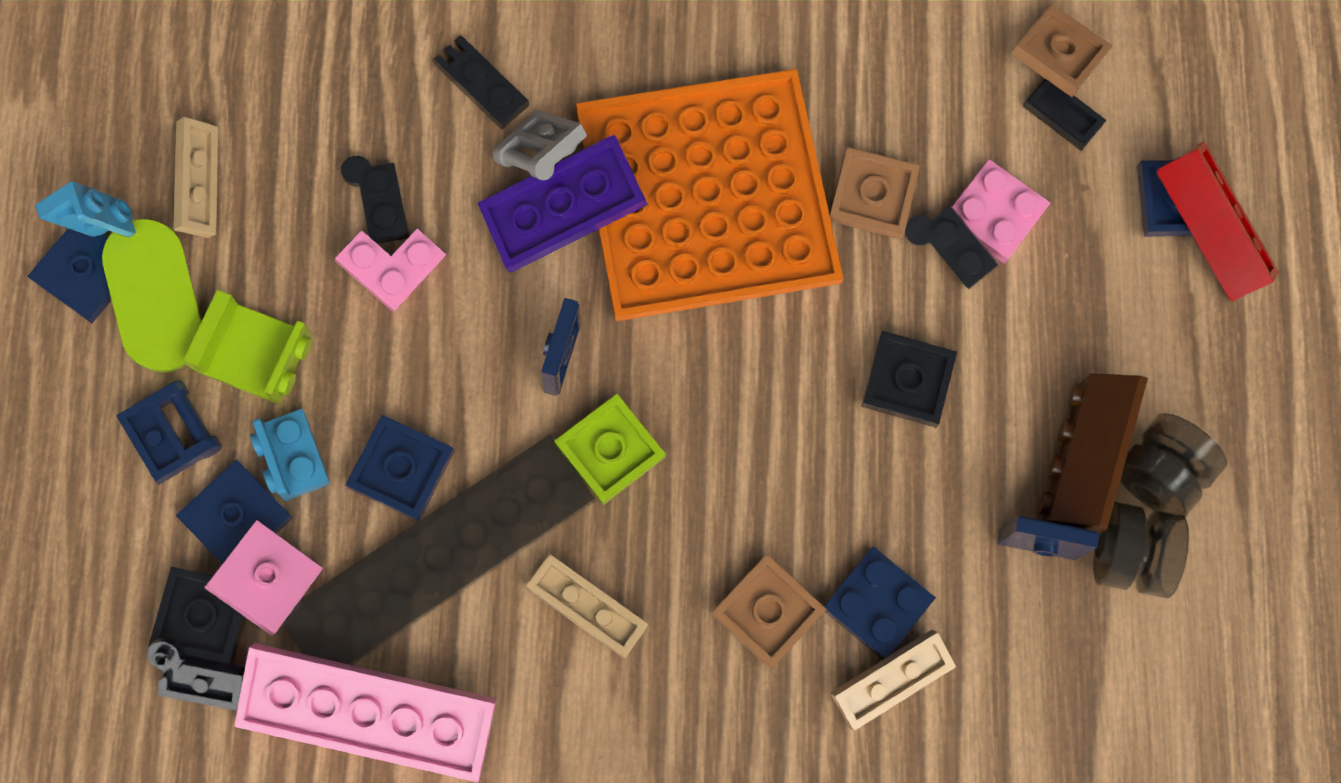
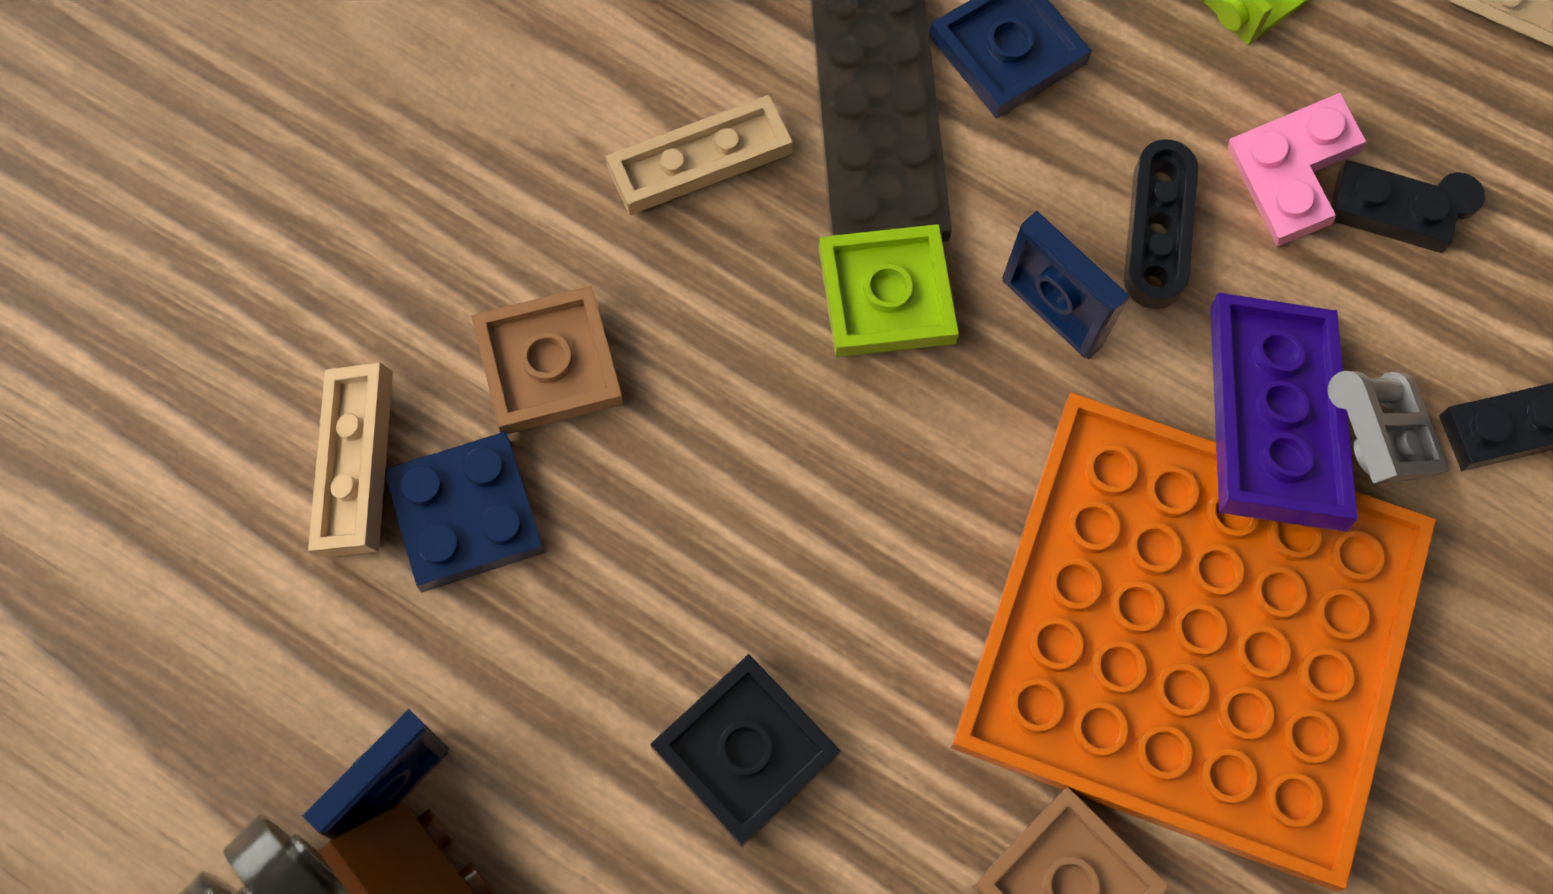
camera: 125 degrees right, 5 degrees down
none -> black plate [1124,139,1198,309]

